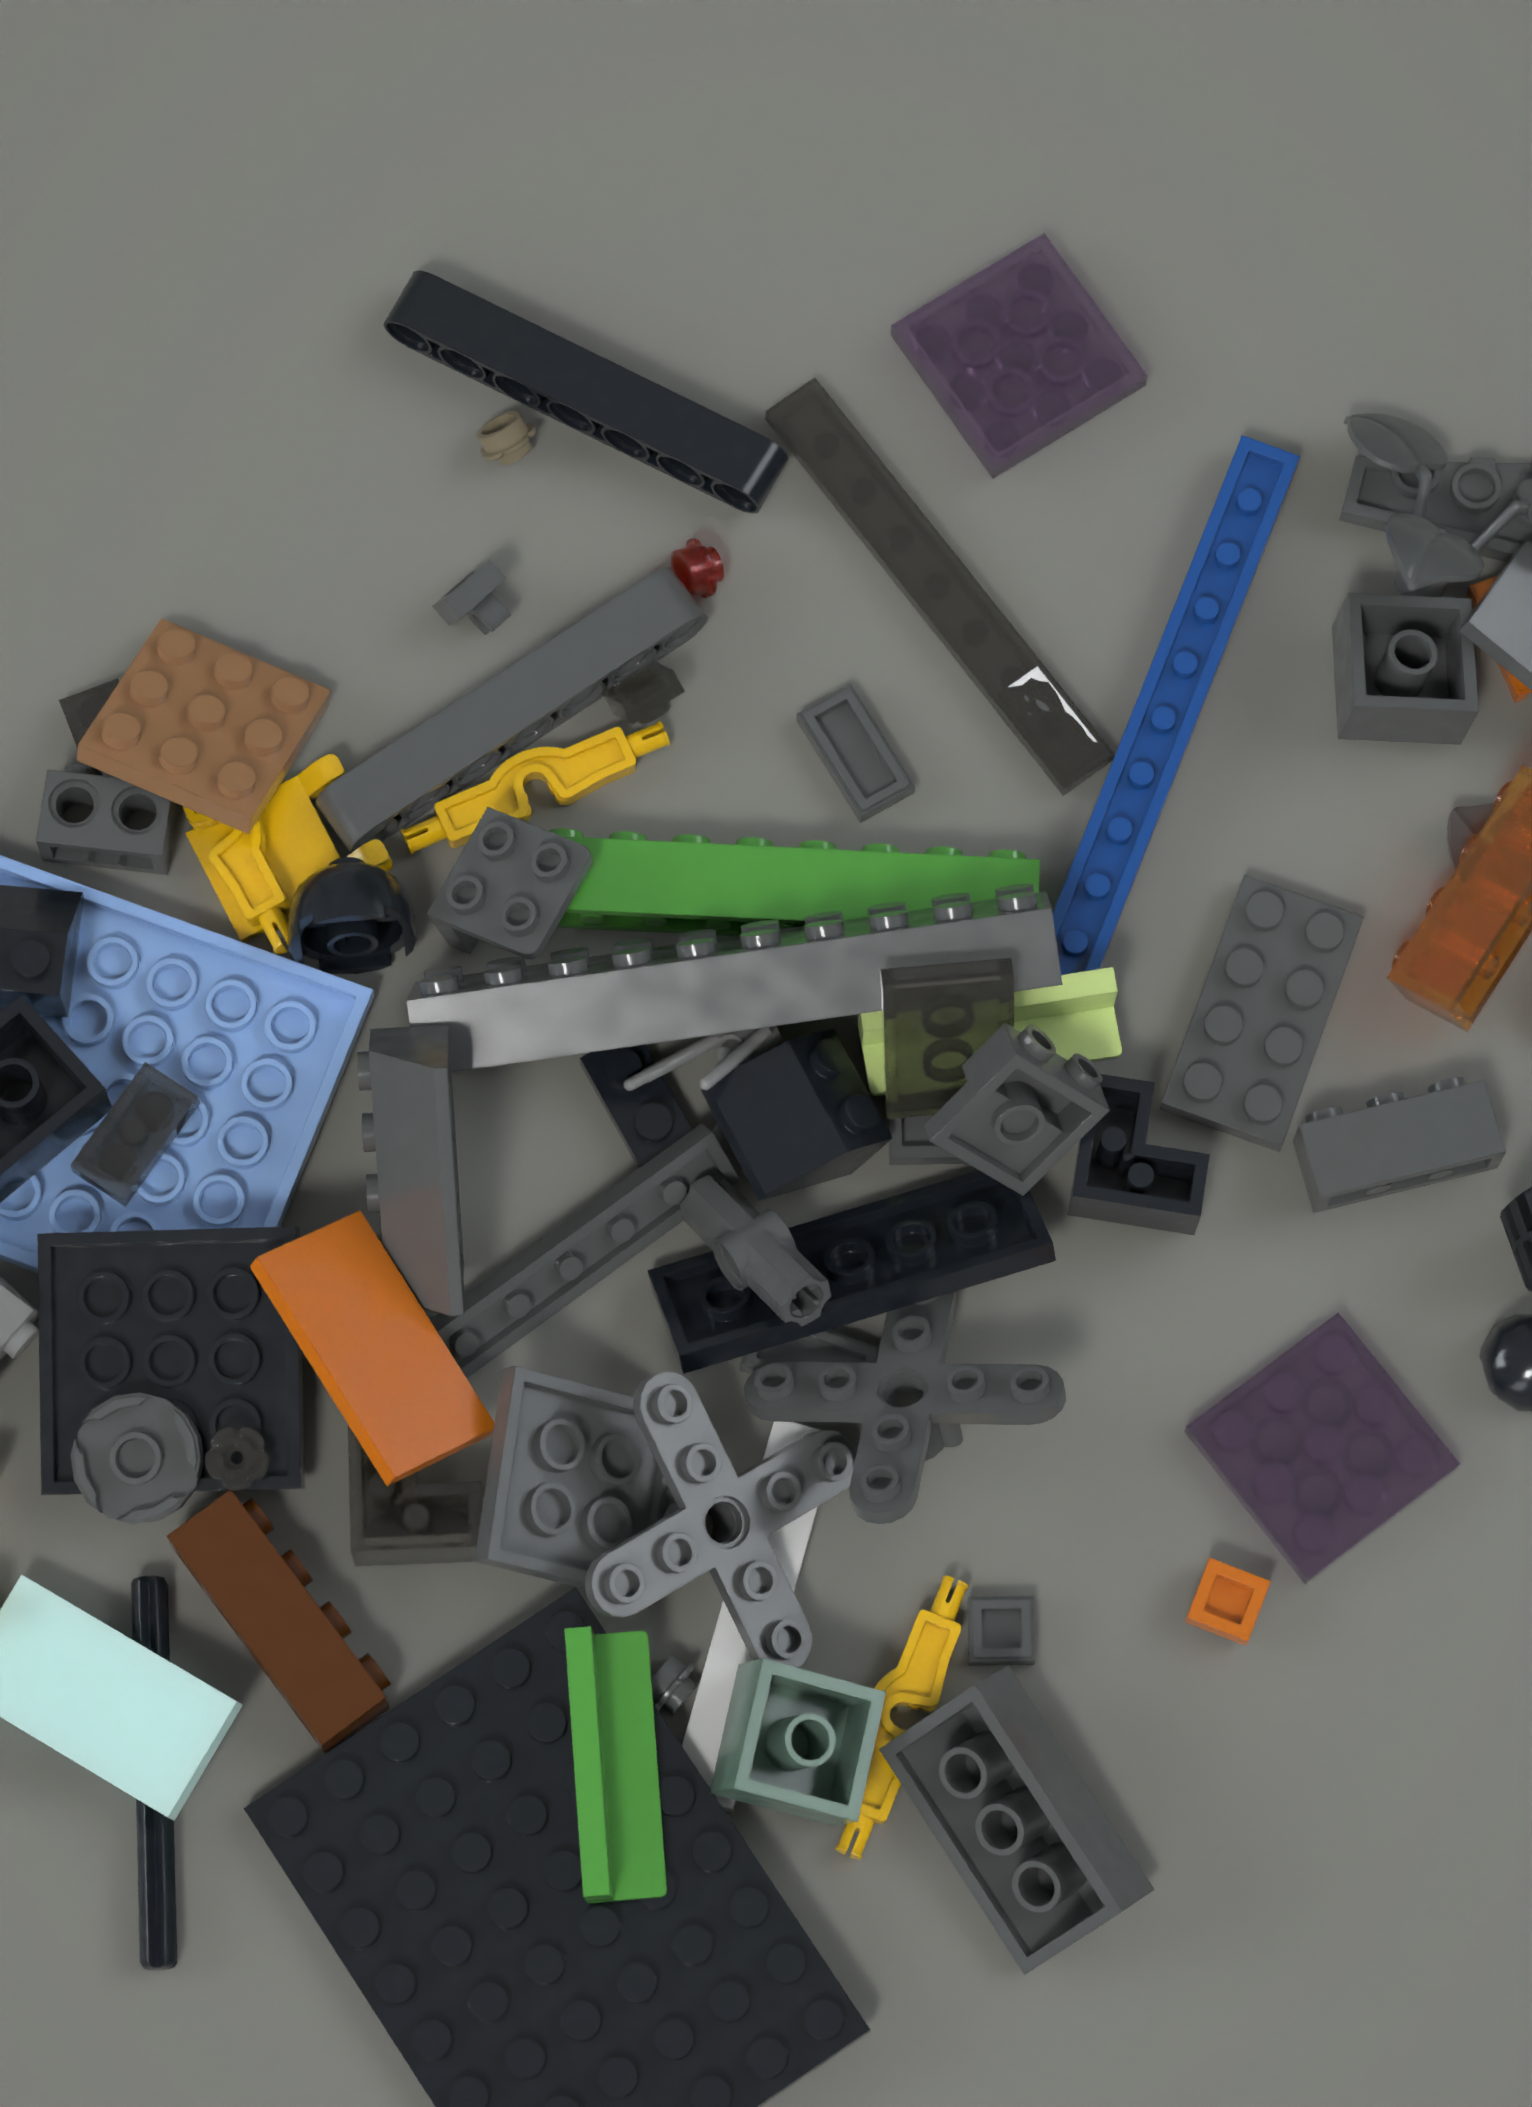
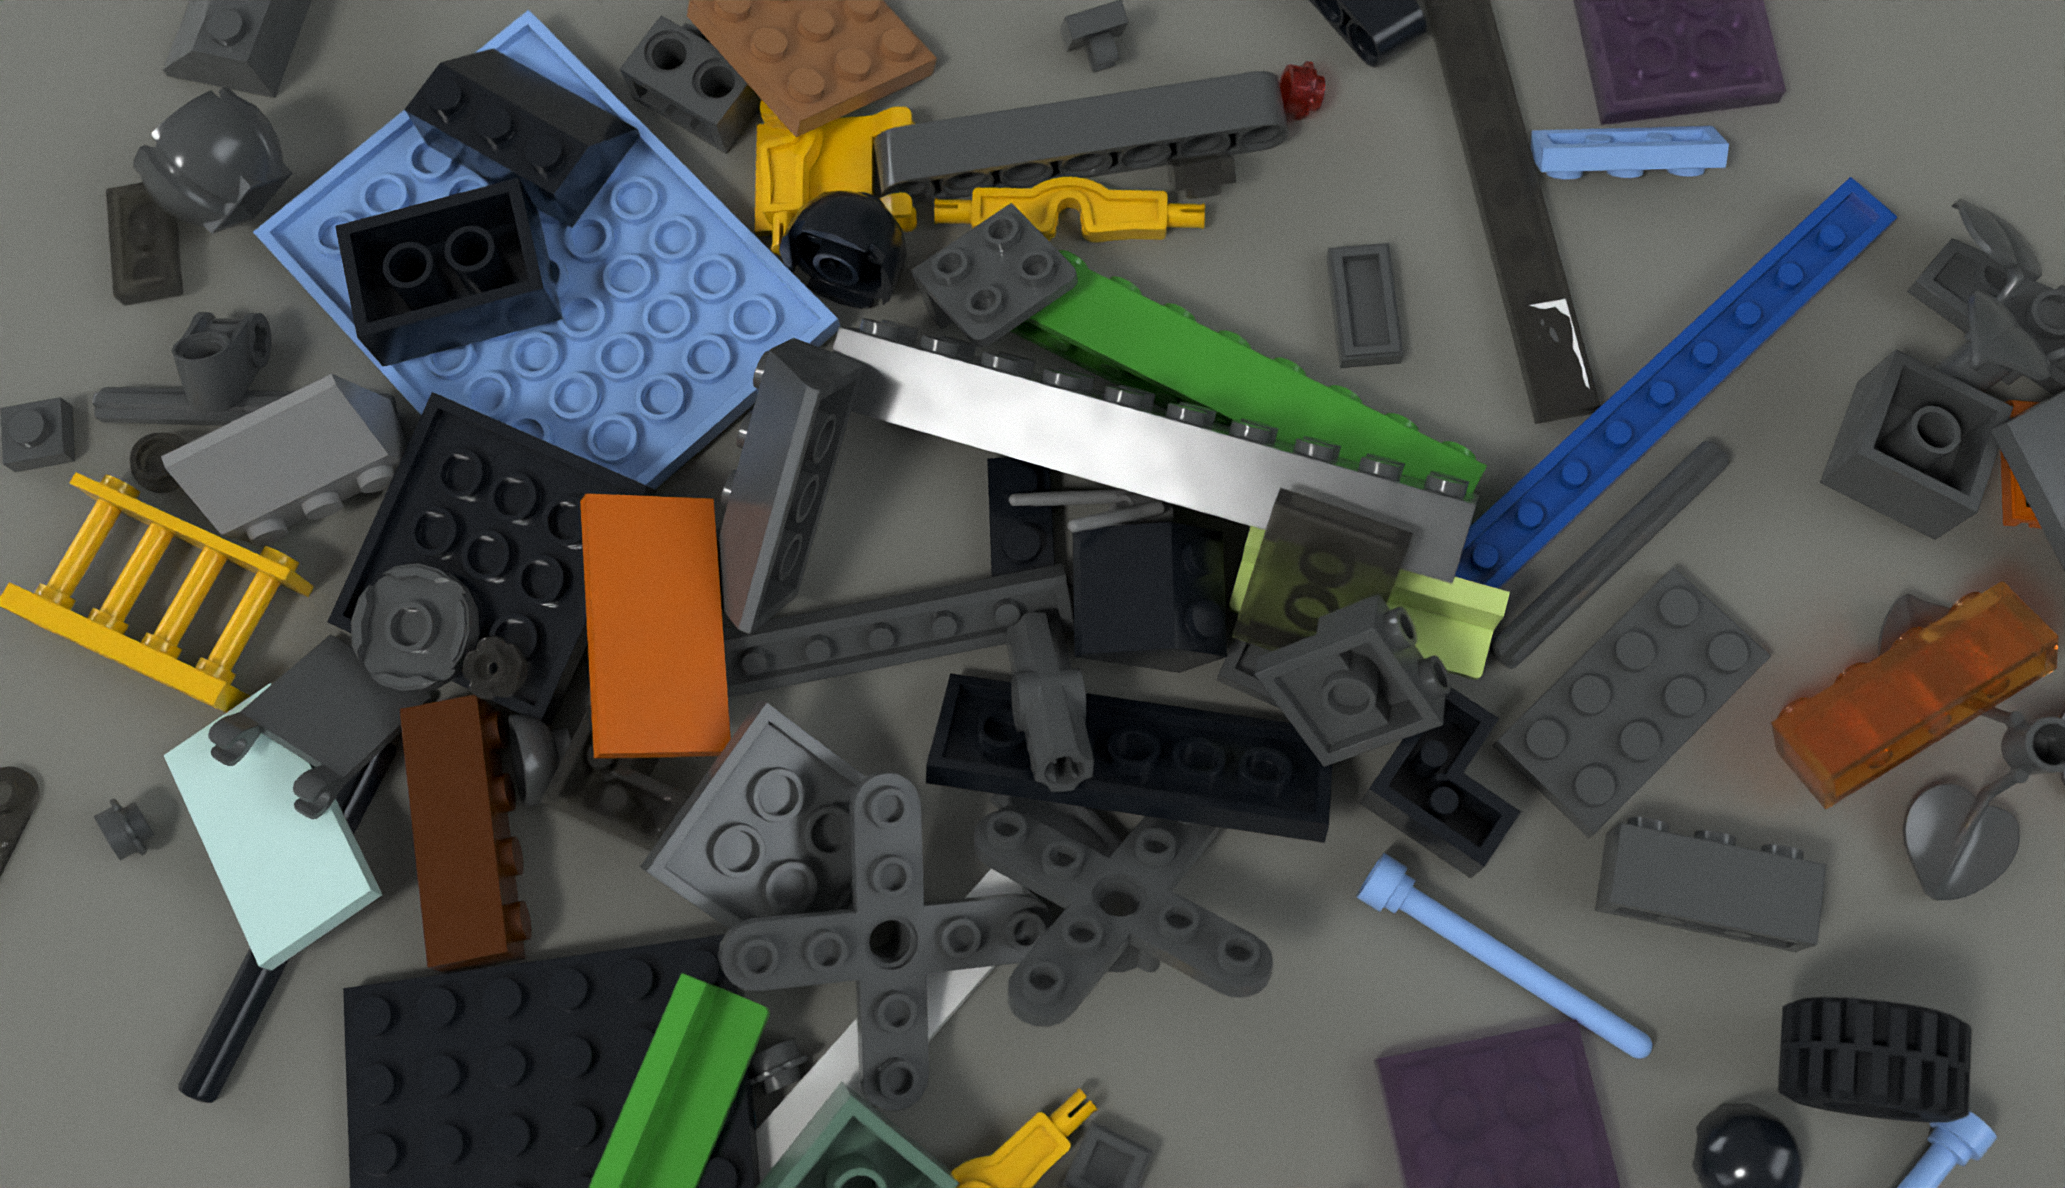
camera: 35 degrees right, 0 degrees up
clear smoke plate [70,1062,200,1207] -> none
none -> dark grey flag [208,634,431,819]
none -> dark grey piece [508,715,576,808]
none -> light blue piece [1356,853,1653,1059]
none -> dark grey axle [1489,441,1729,669]
none -> light blue plate [1529,126,1729,179]

